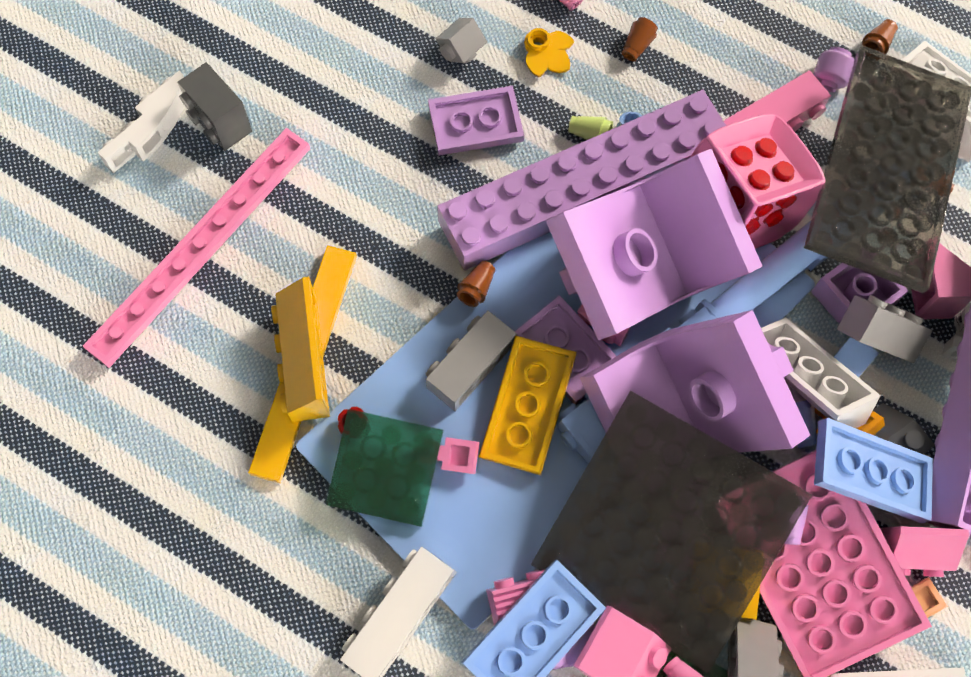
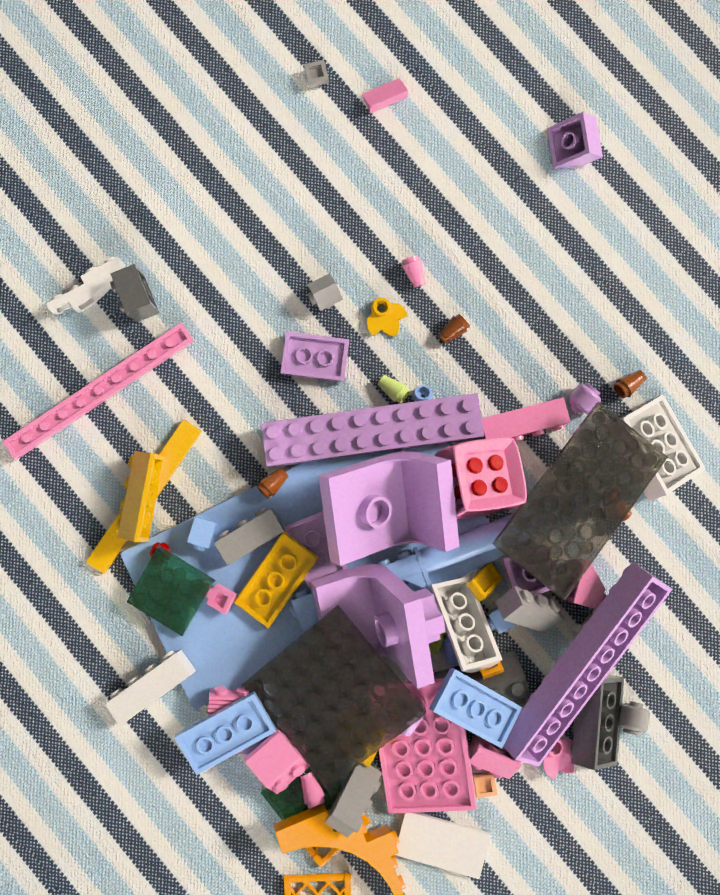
camera: 20 degrees right, 15 degrees up
none -> light blue brick [187,517,219,551]
none -> yellow tile [466,562,503,602]

